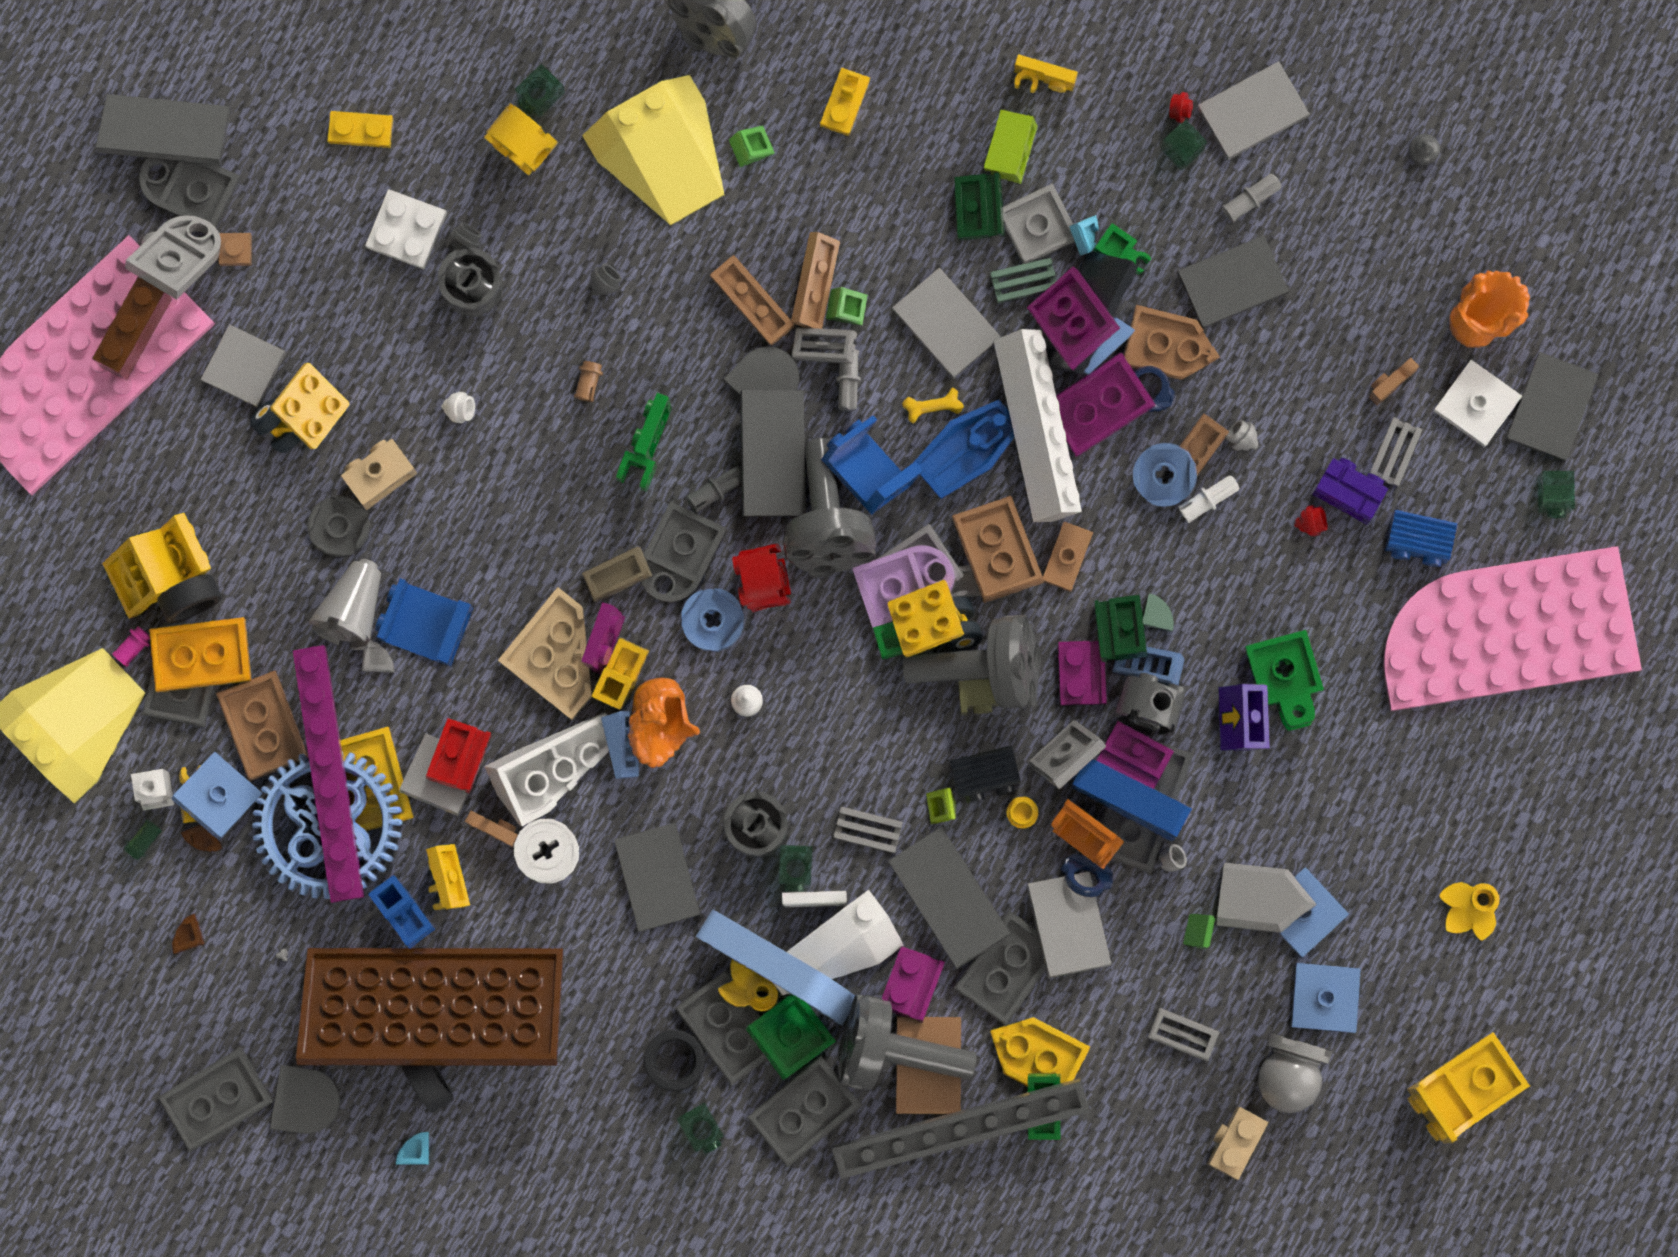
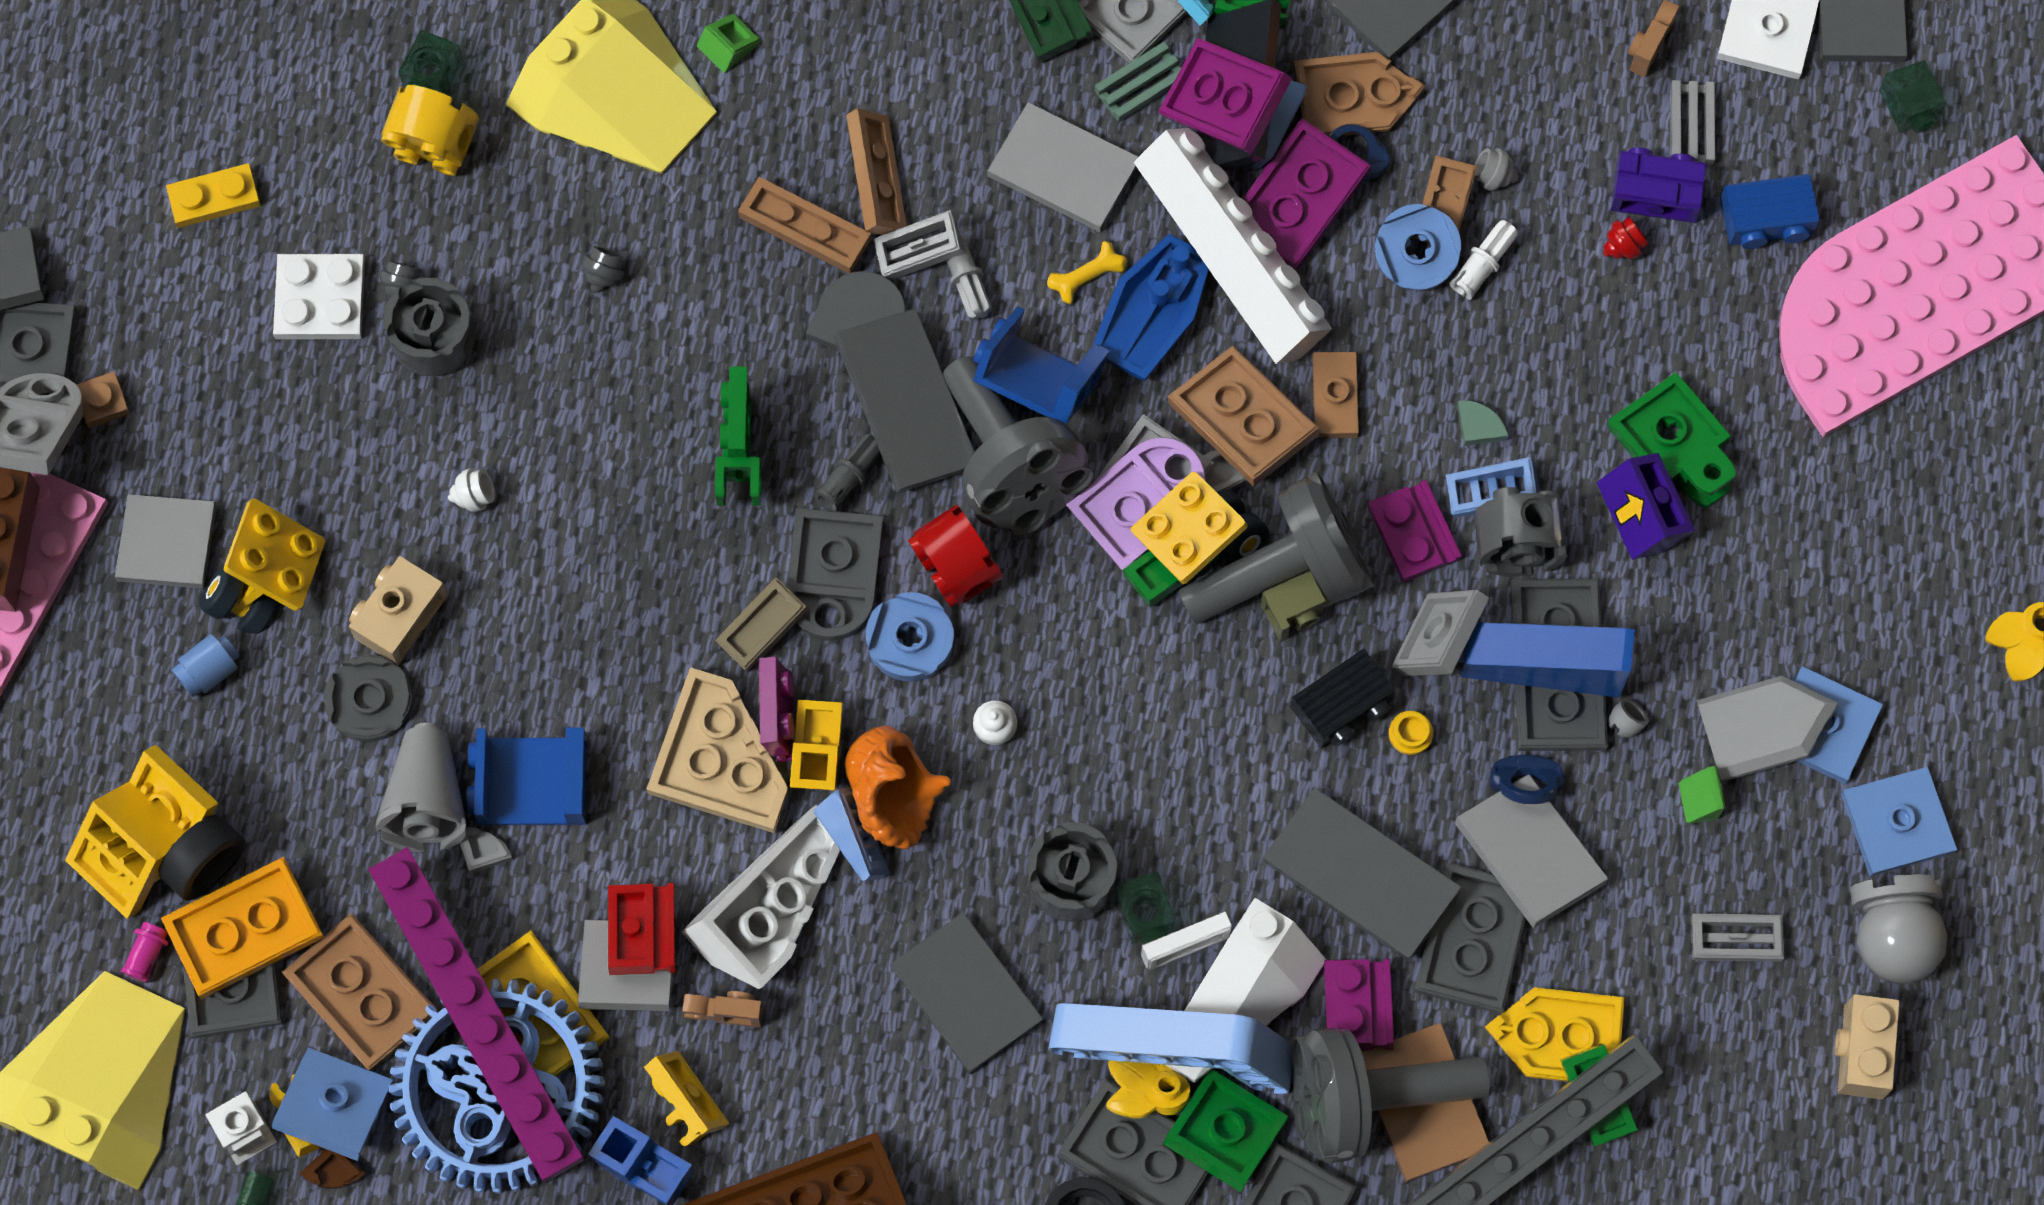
camera: 25 degrees left, 10 degrees down
white piece [514,819,579,883] -> none
medium nougat pin [574,361,603,402] -> none
bright green slope [826,287,868,325] -> none
light grey tile [833,807,903,854] -> none
lime slope [926,788,957,825] -> none
orange hinge [1051,799,1124,869] -> none
dark green plate [1094,595,1148,663] -> none
magenta plate [1097,721,1174,789] -> none
none -> medium blue brick [171,634,240,697]

